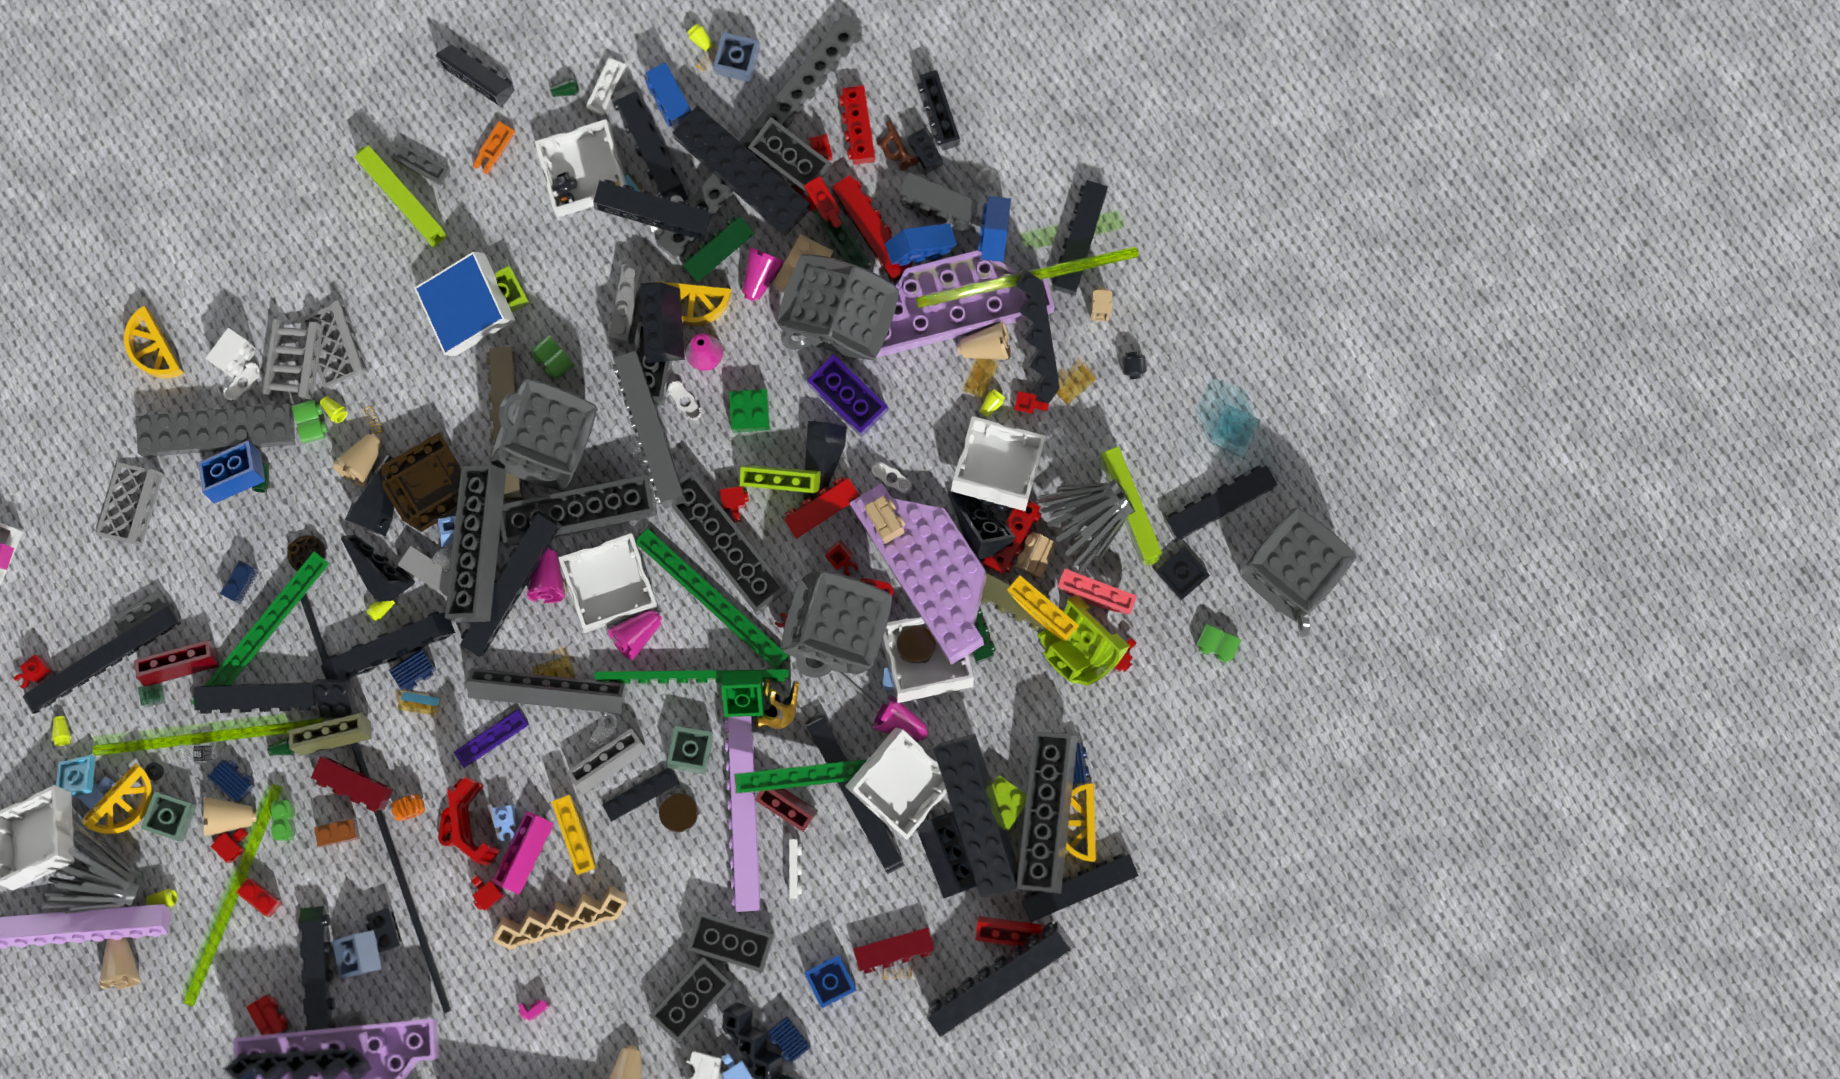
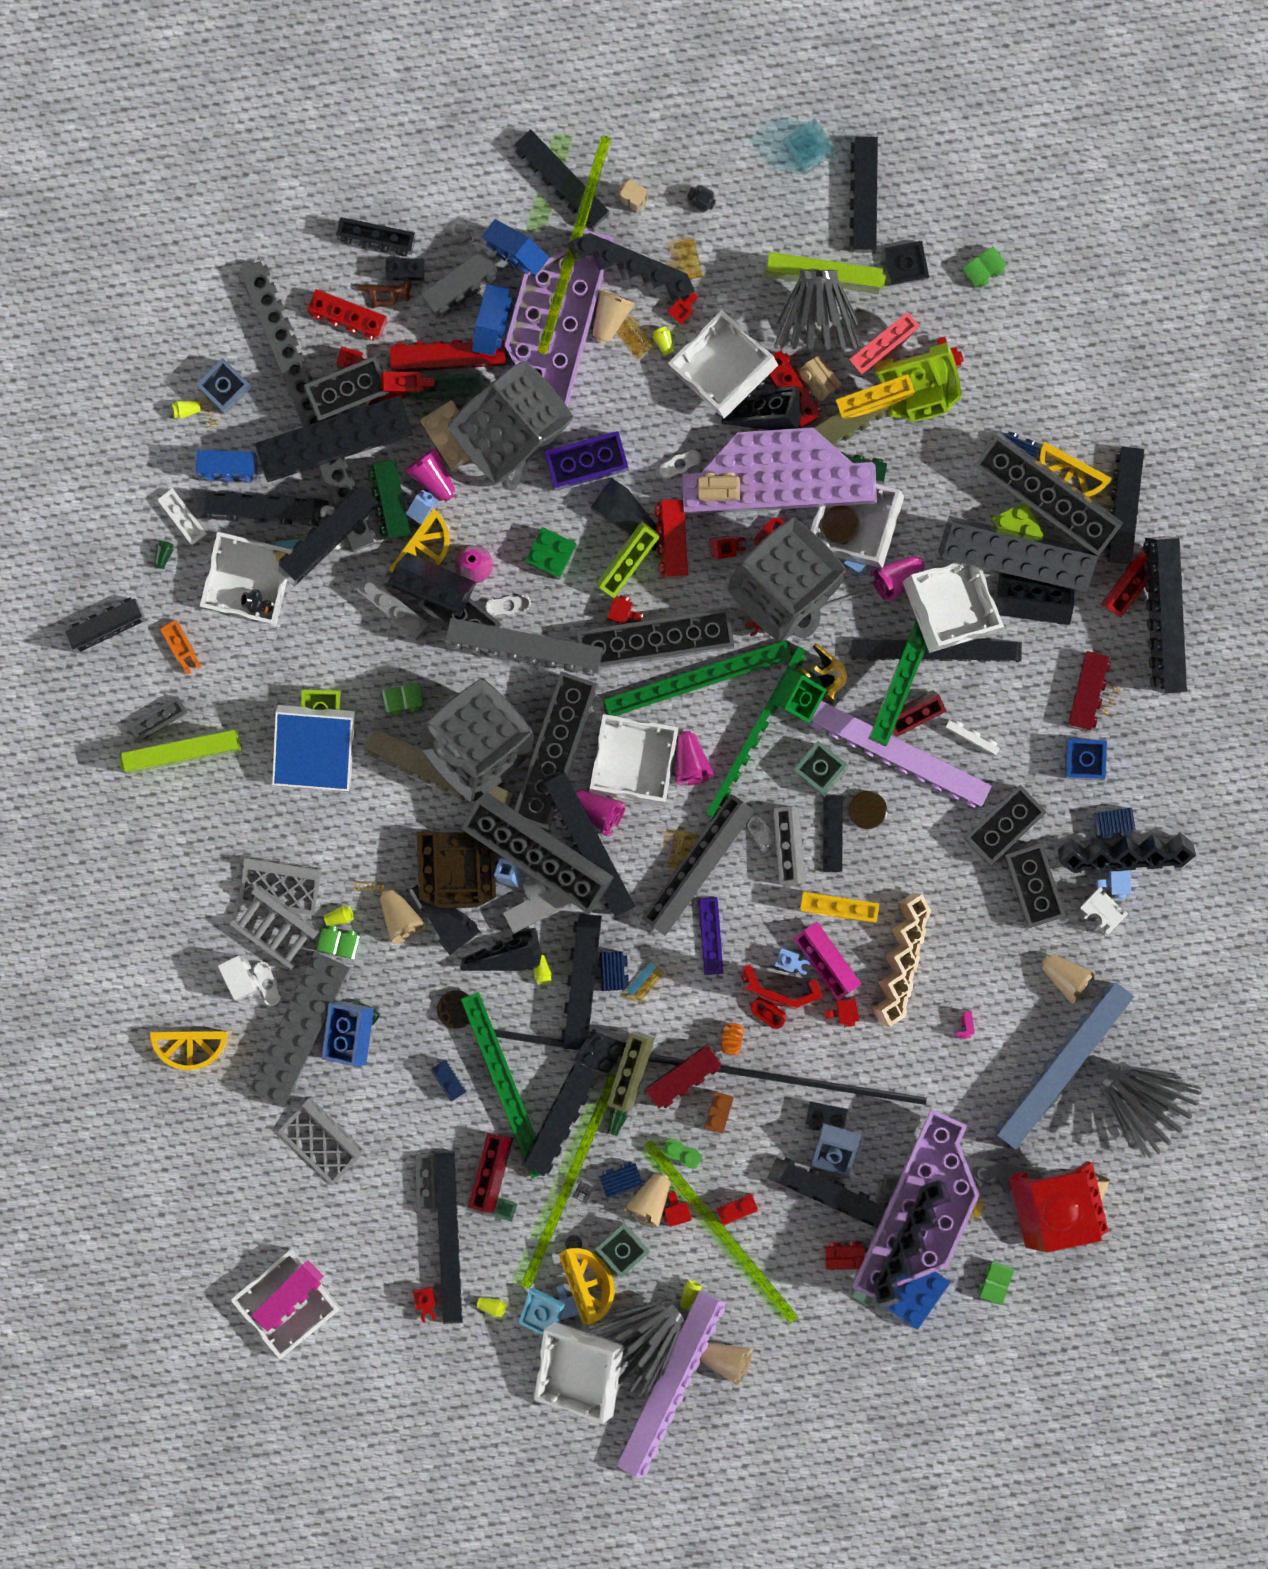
camera: 60 degrees left, 5 degrees up
dark grey piece [1240,508,1356,637] -> none
none -> light blue brick [406,490,439,524]

